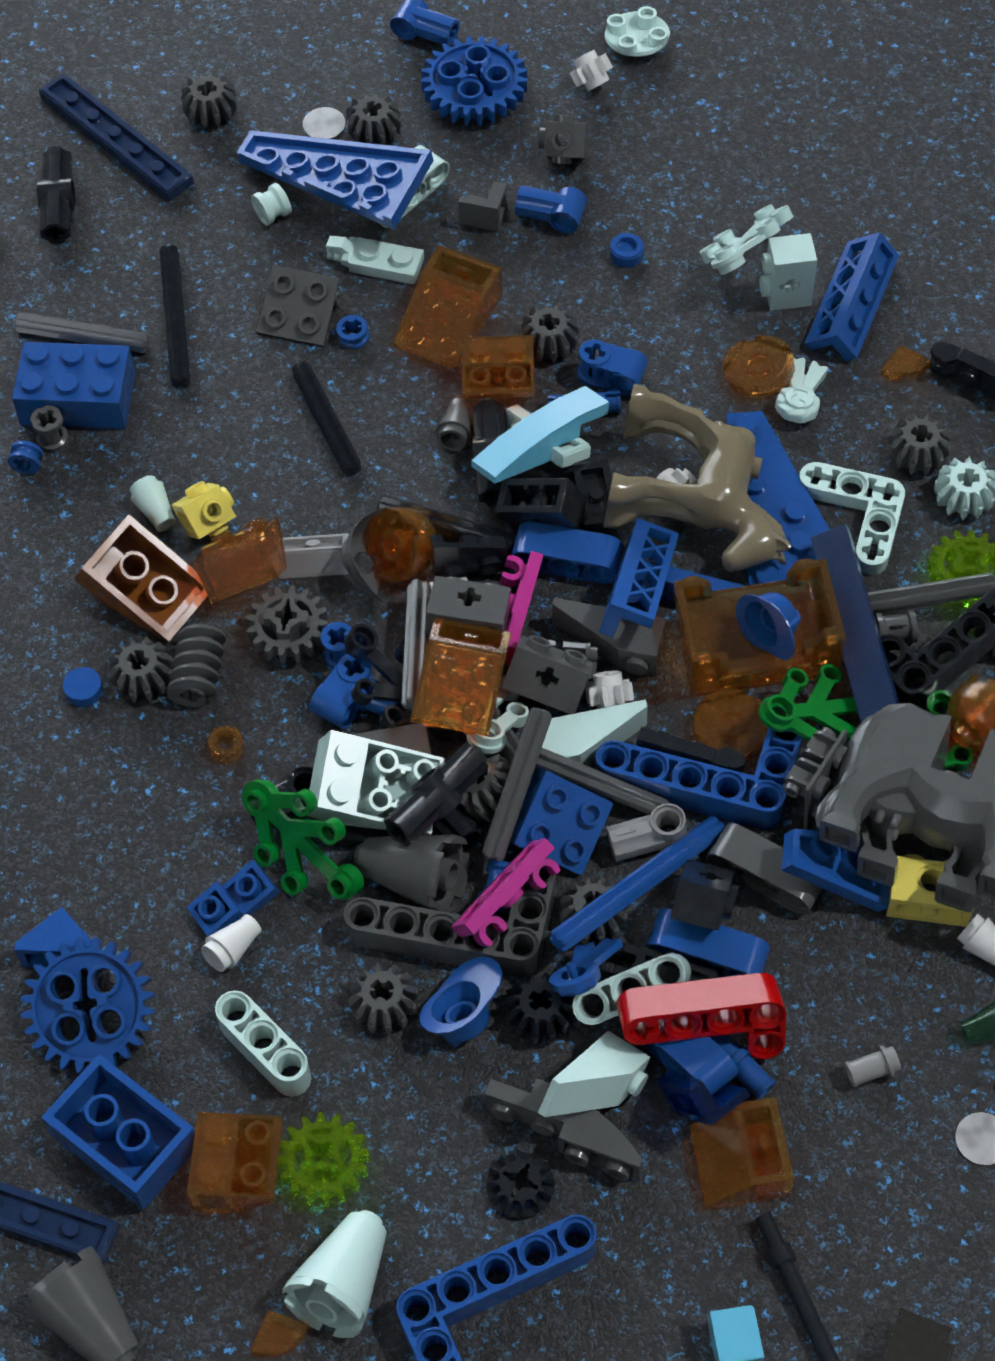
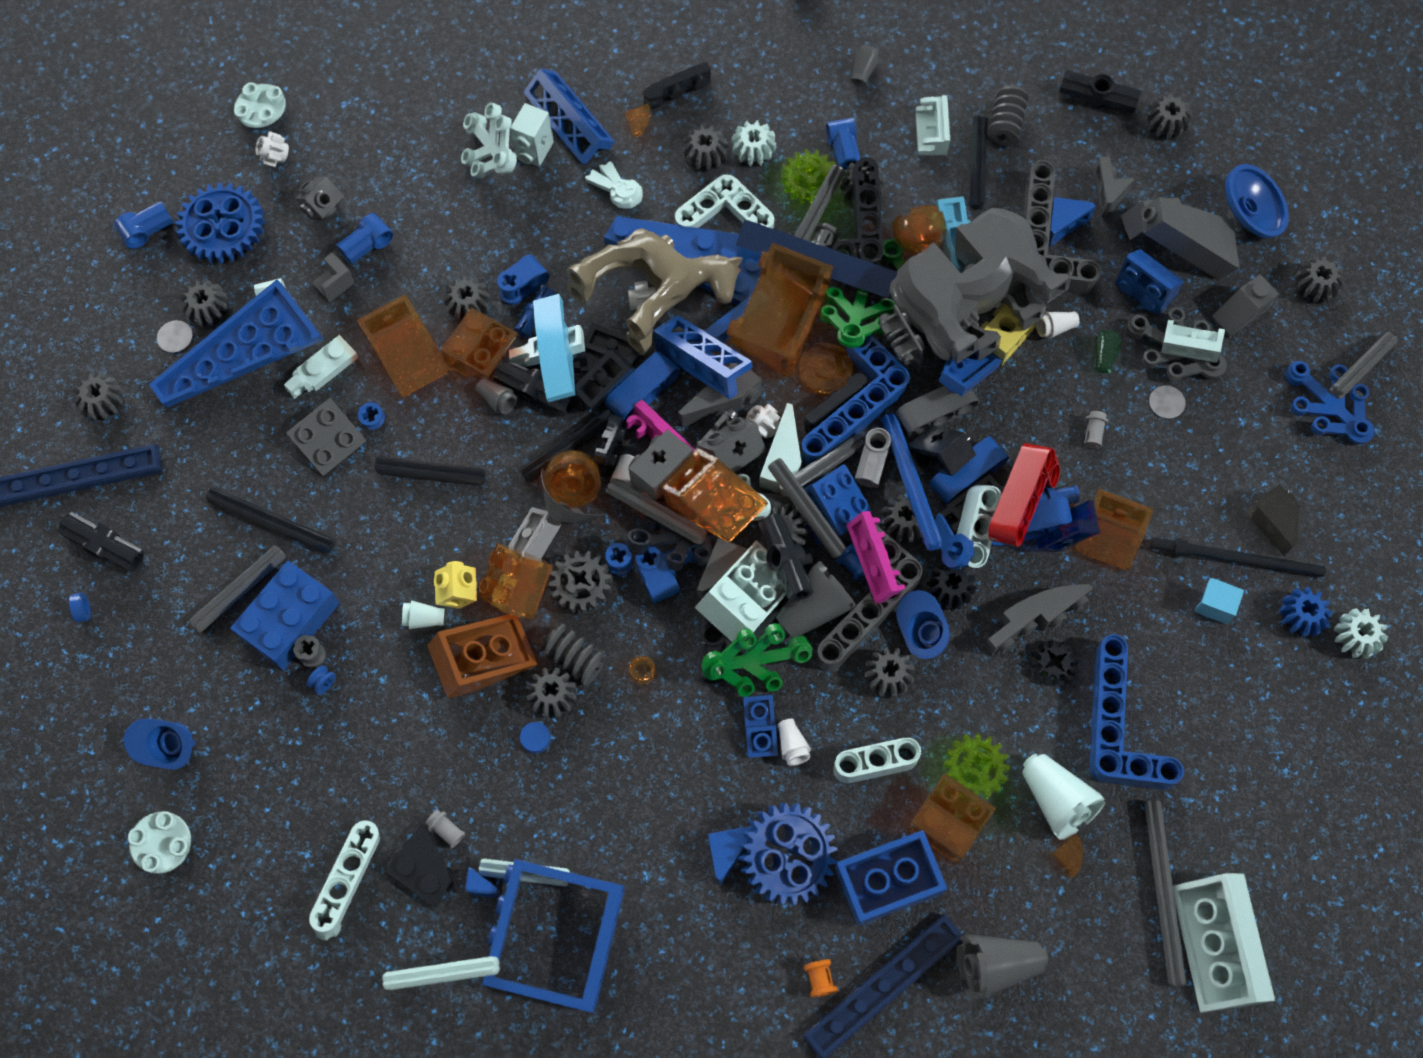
camera: 60 degrees left, 10 degrees up
light aqua wheel [251,183,292,226] -> none
light aqua slope [538,1031,650,1117] -> none
blue tile [609,233,644,268] -> none
clear orange tile [723,335,795,397] -> none
blue piece [736,592,801,661] -> none

